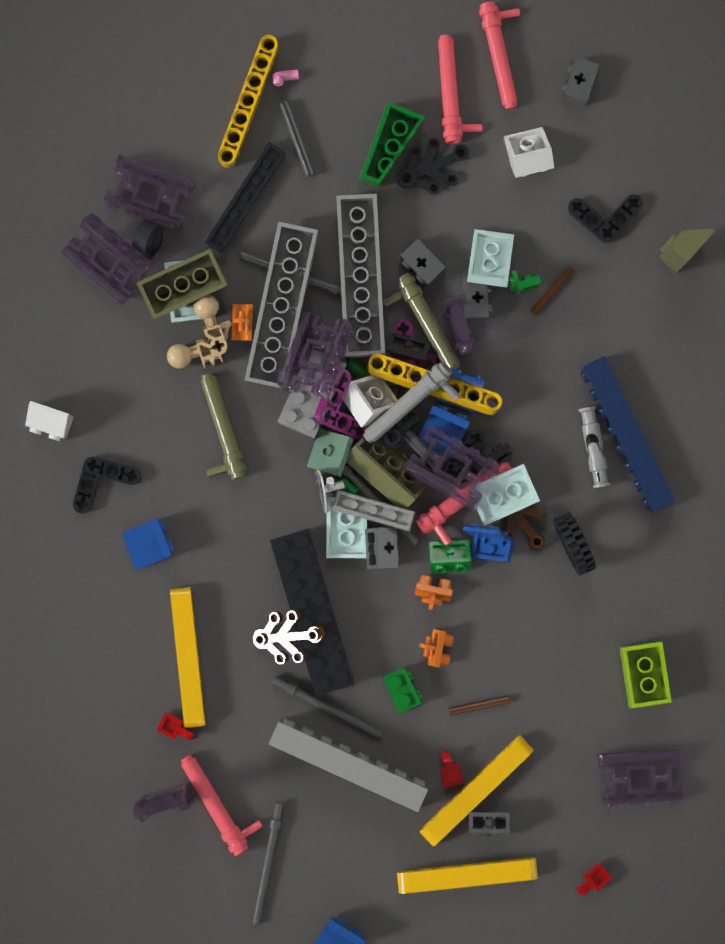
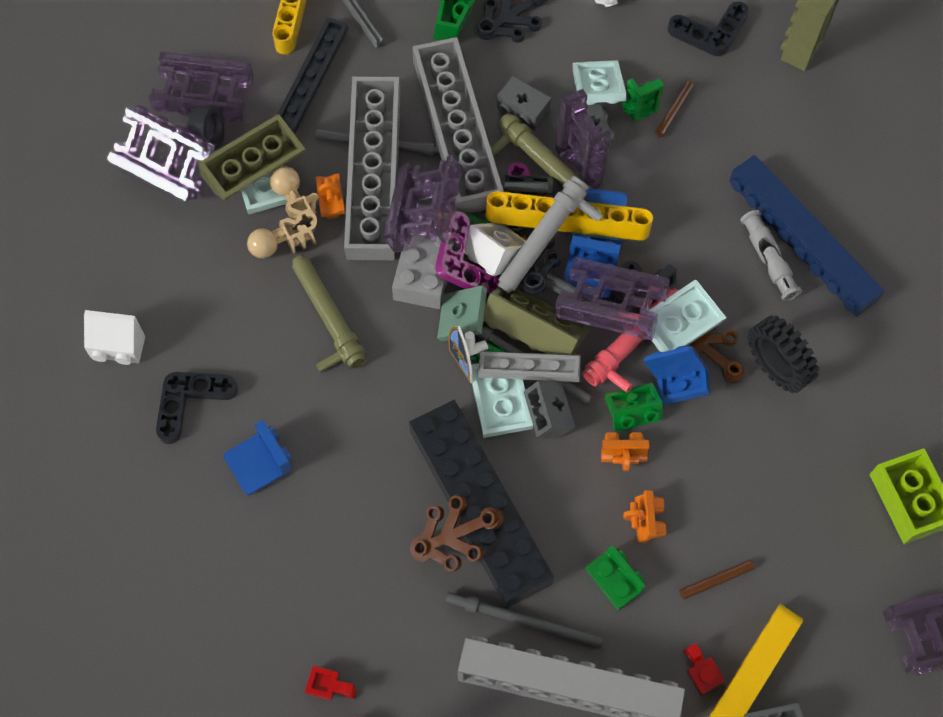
camera: 10 degrees left, 20 degrees down
yellow beam [170,587,206,728] -> none

